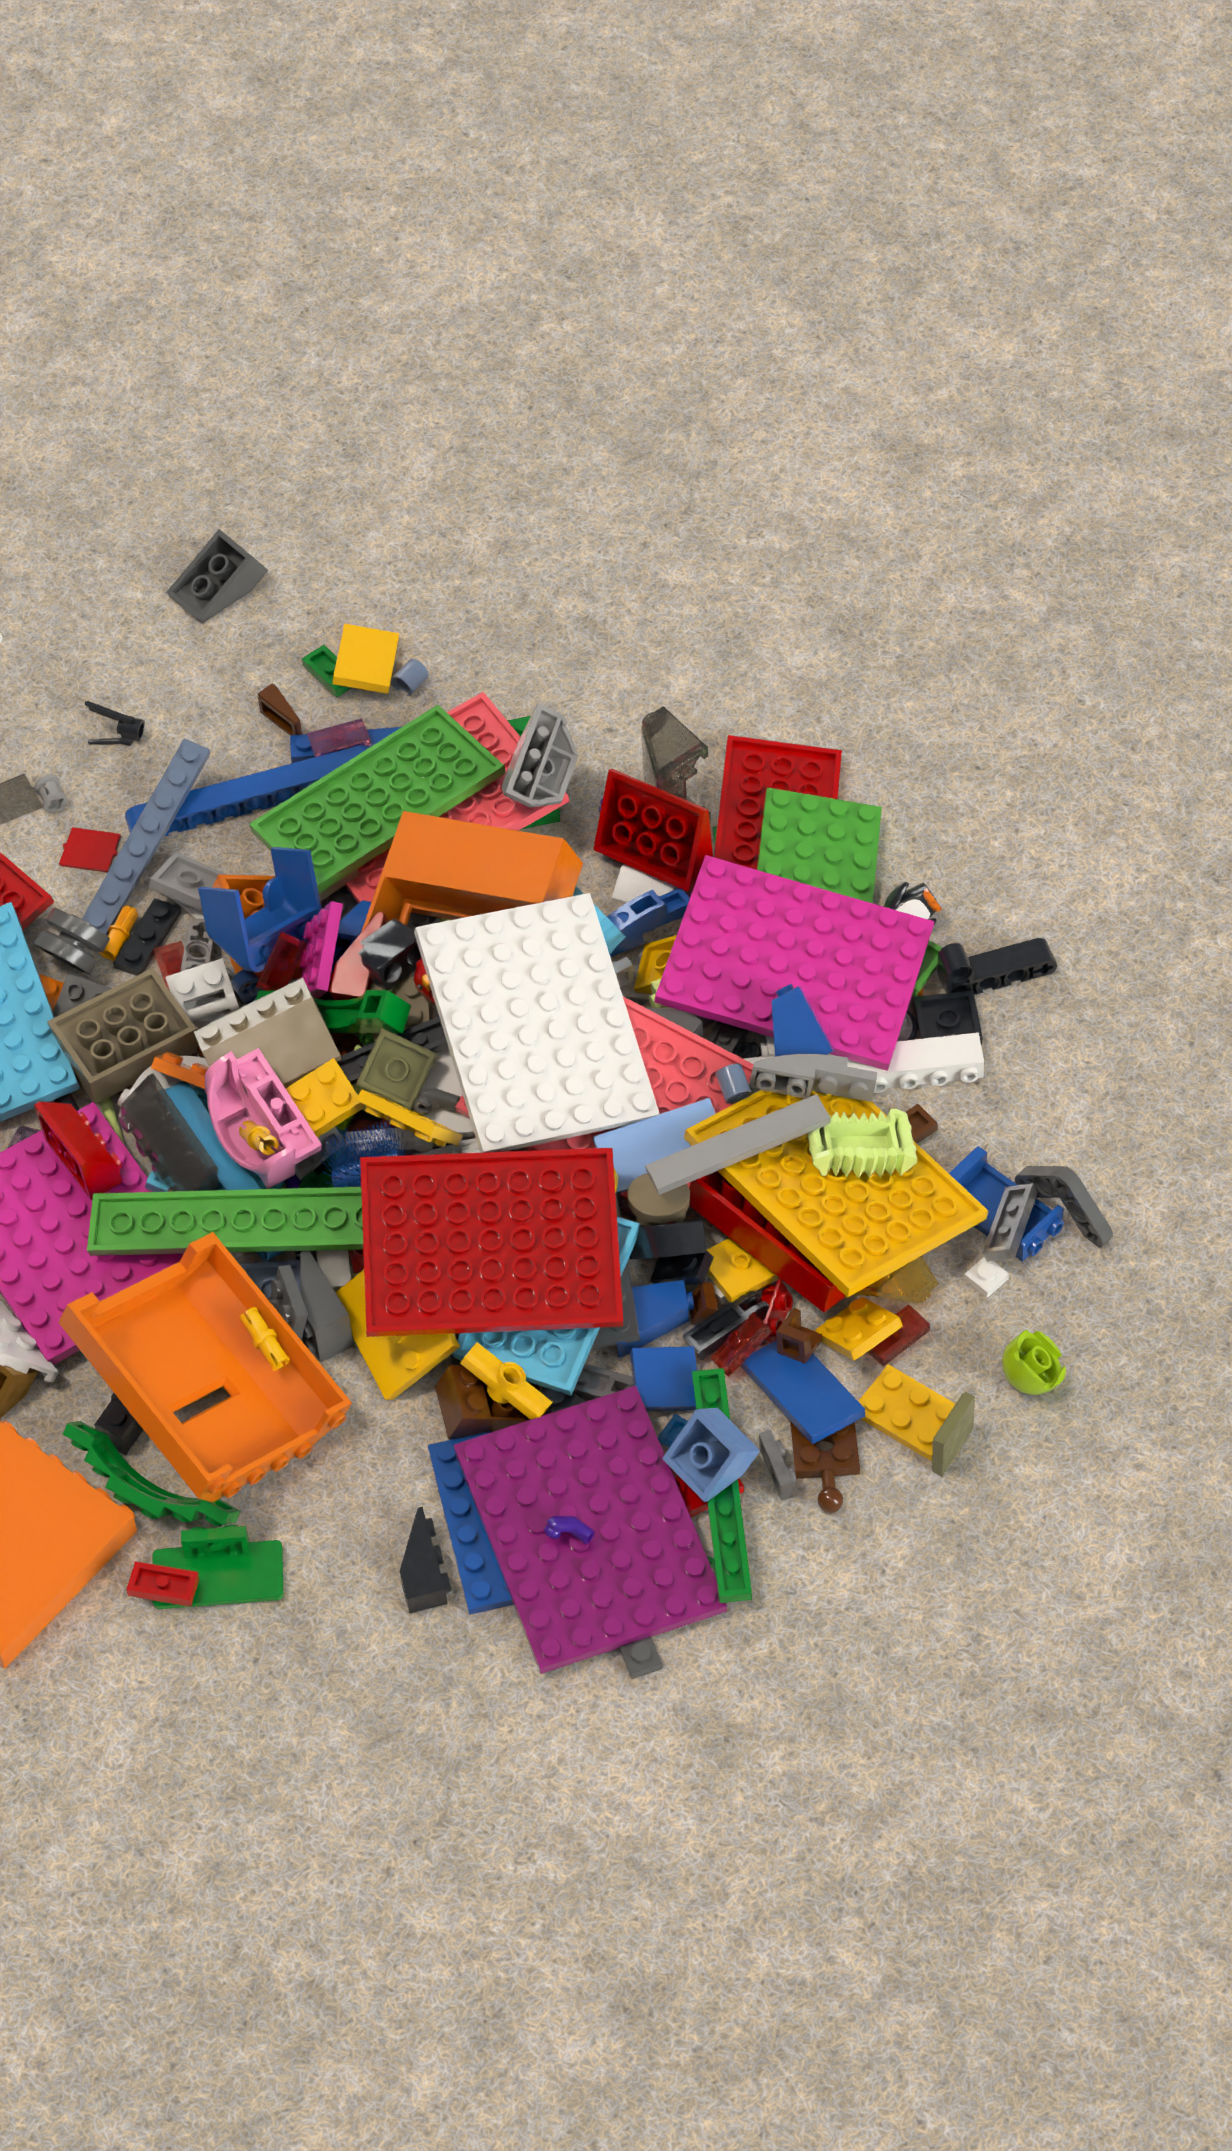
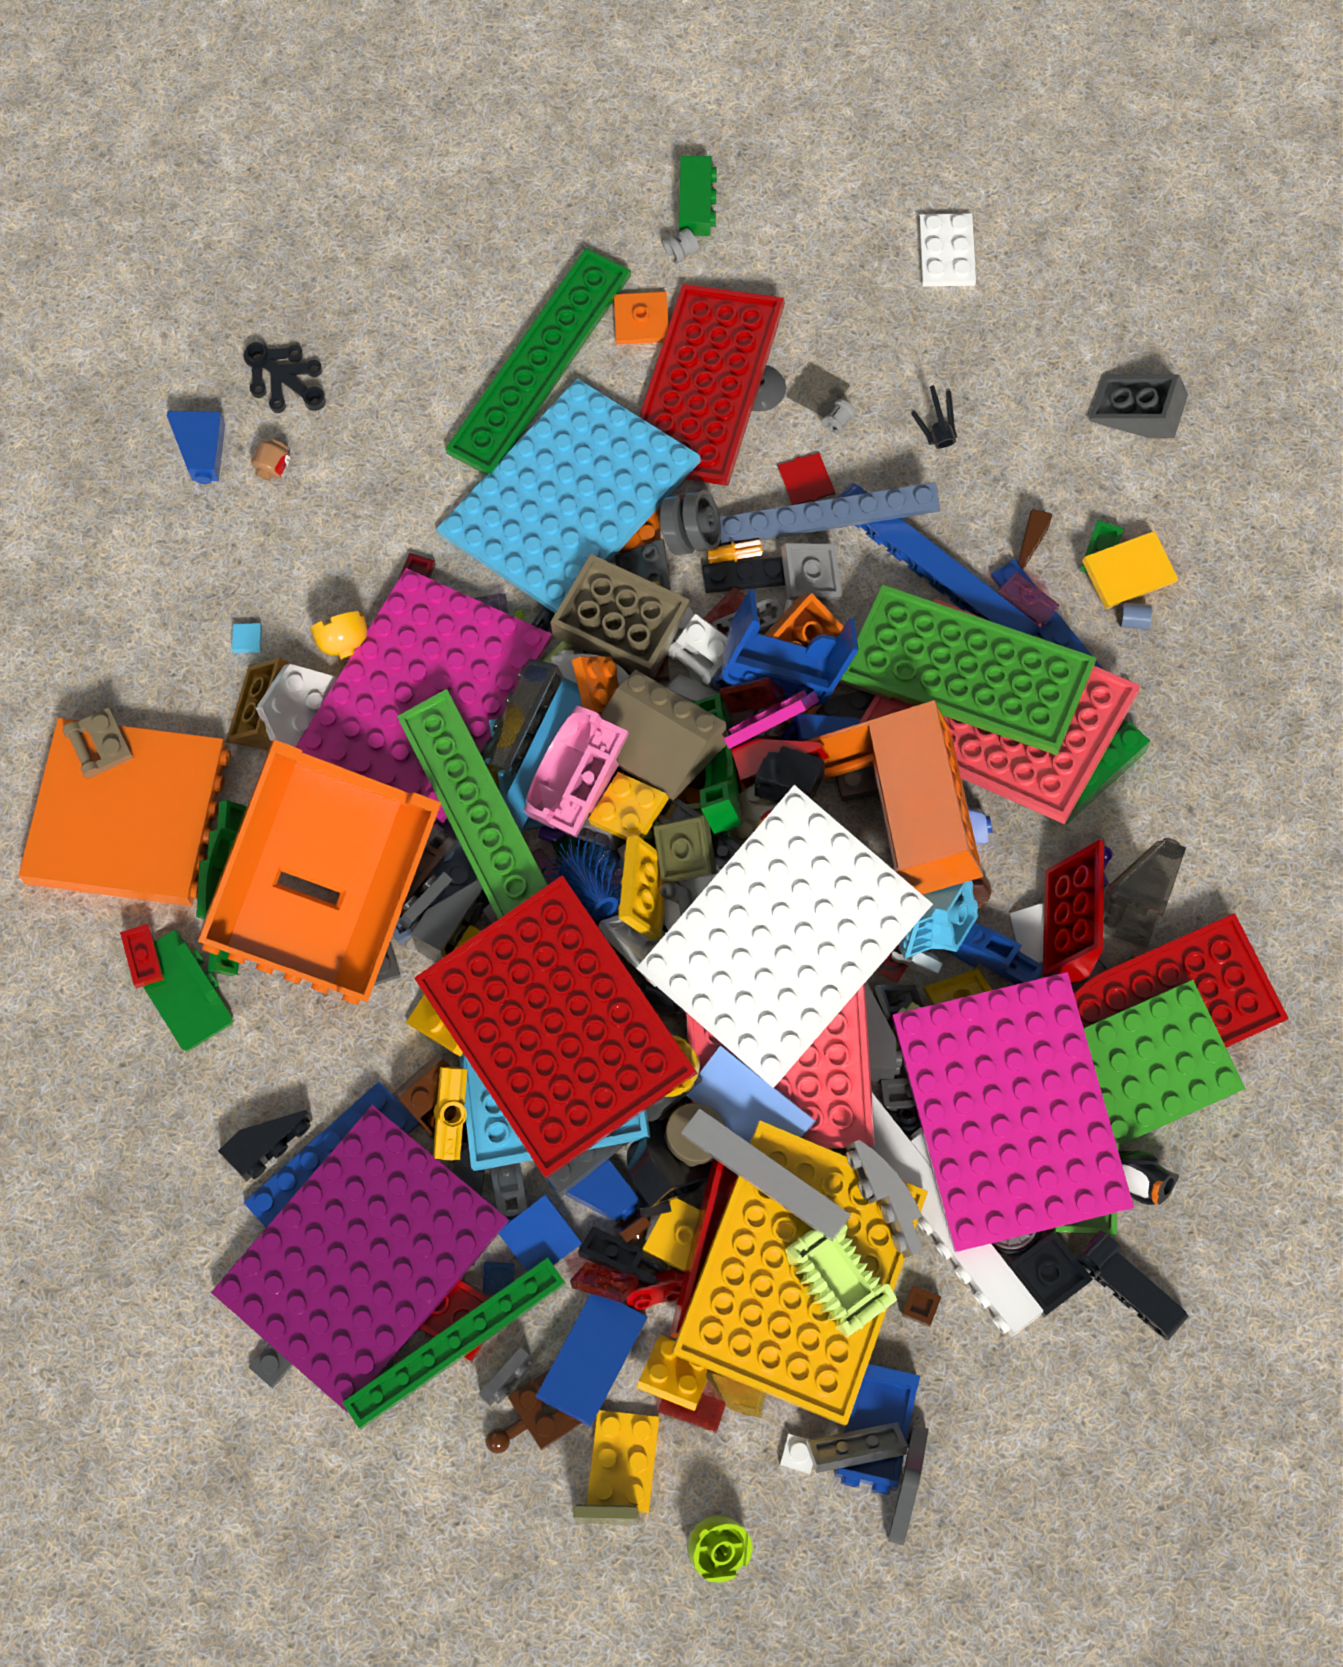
camera: 60 degrees right, 15 degrees up
red slope [34,1102,123,1200] -> none
yellow pin [239,1120,279,1155] -> none
yellow pin [239,1307,290,1371] -> none
light grey wedge [502,703,578,808] -> none
dark purple arm [544,1516,595,1544] -> none
medium blue slope [662,1408,760,1502] -> none
sand blue beam [715,1064,752,1104] -> none
blue slope [772,984,835,1057] -> none
reddish brown panel [776,1308,822,1364] -> none

